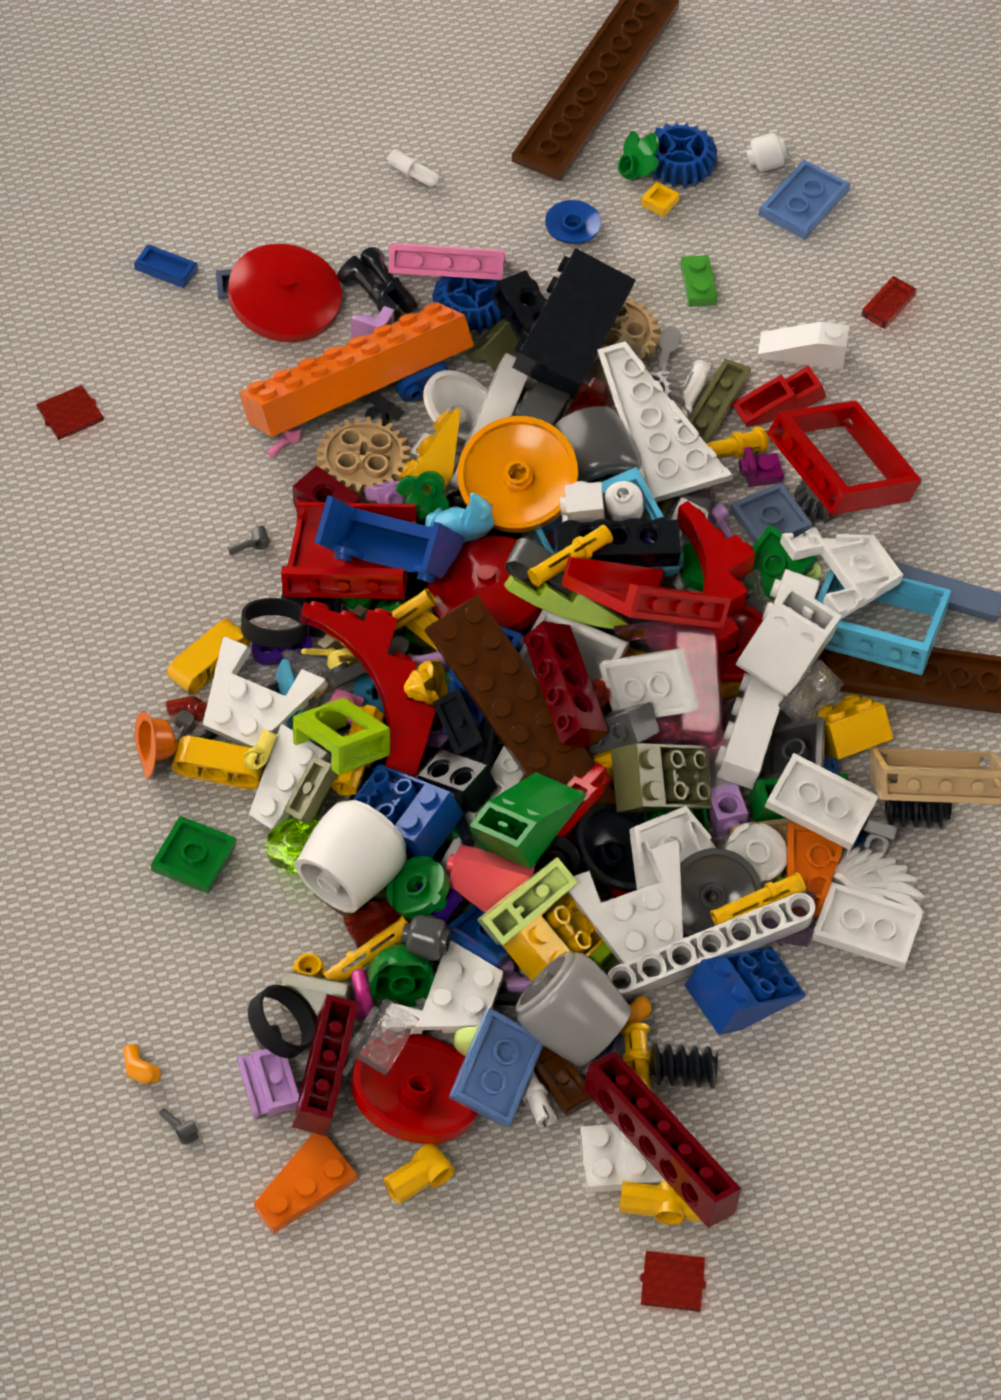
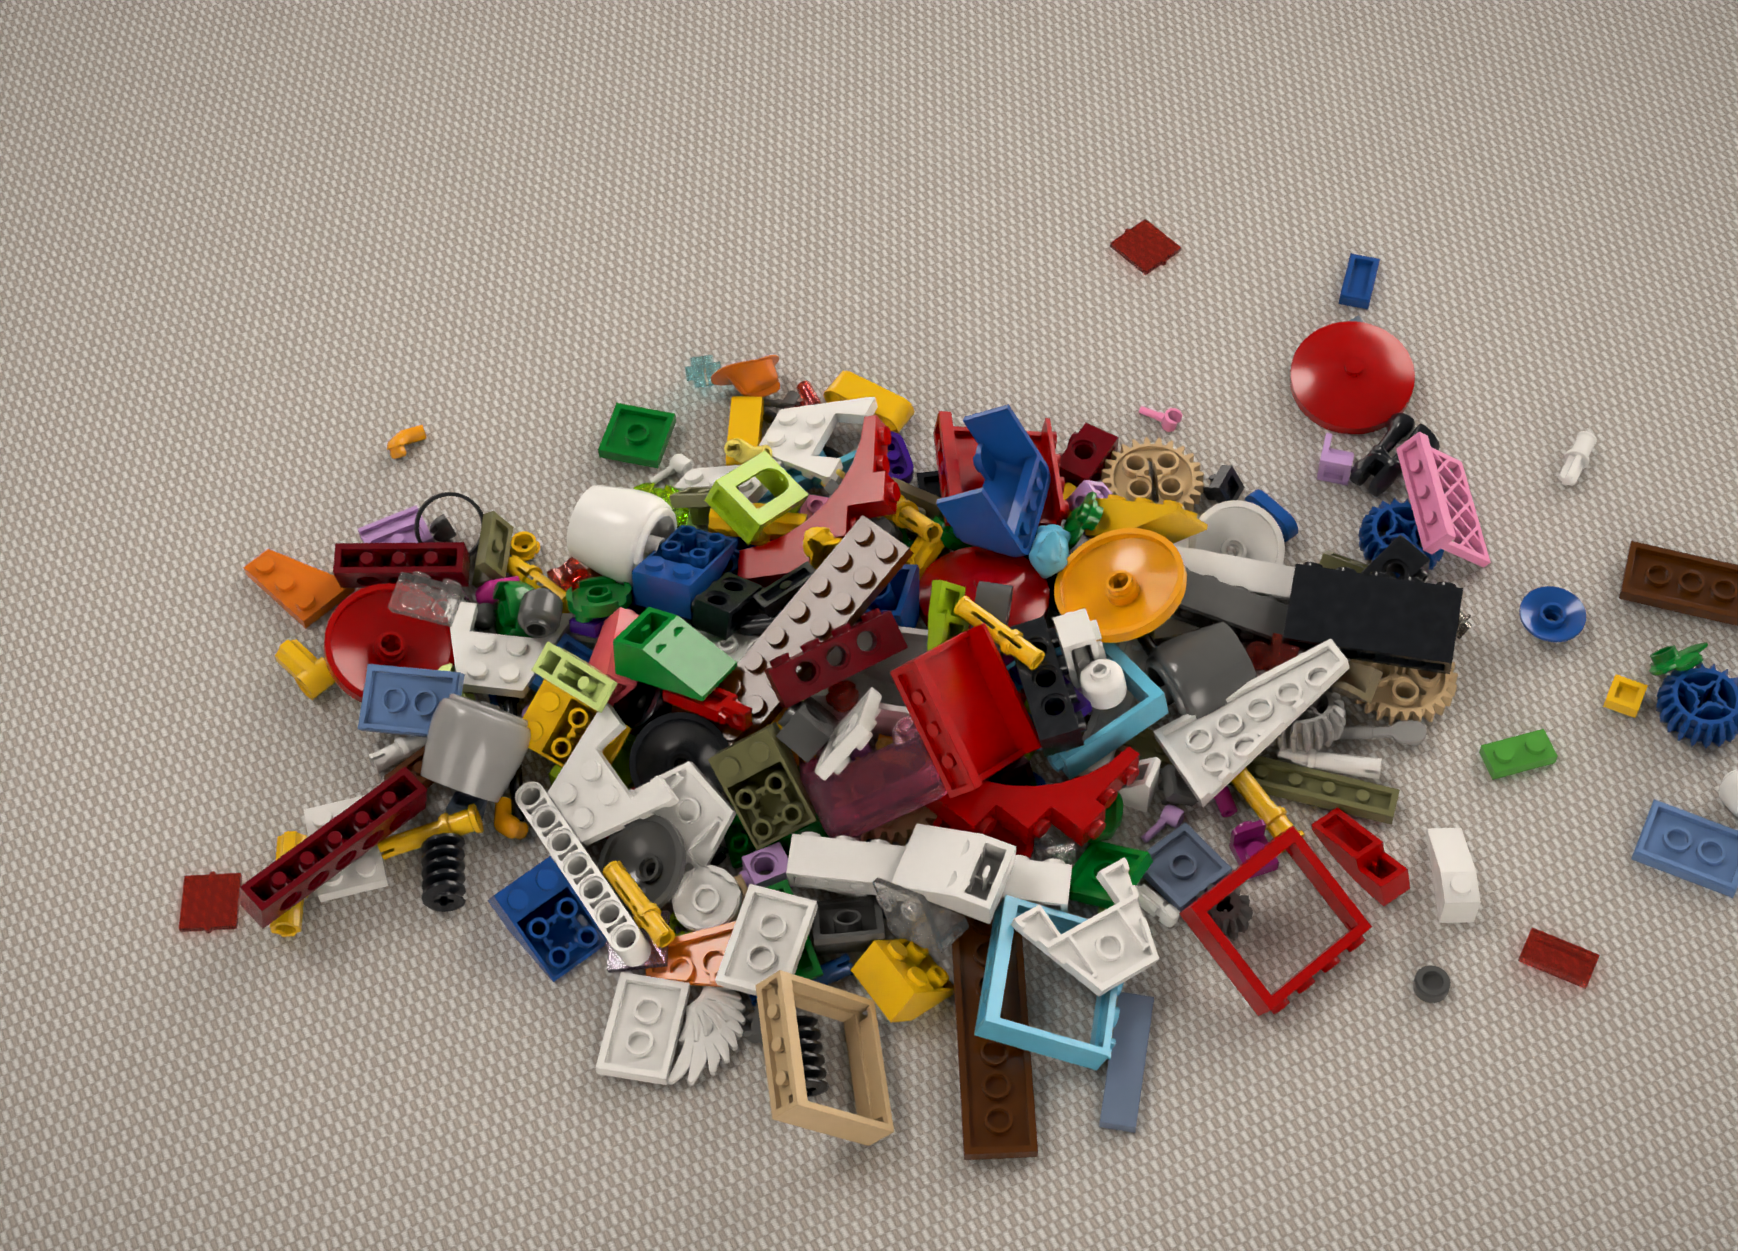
camera: 85 degrees right, 0 degrees up
dark grey hand [159,1108,199,1144] -> none
dark grey hand [228,526,268,554] -> none
orange brick [239,303,474,437] -> none
black tyre [241,598,309,648] -> none
none -> white hand [649,454,693,486]
none -> clear light blue gear [685,354,721,388]
none -> dark grey tile [1413,965,1451,1003]

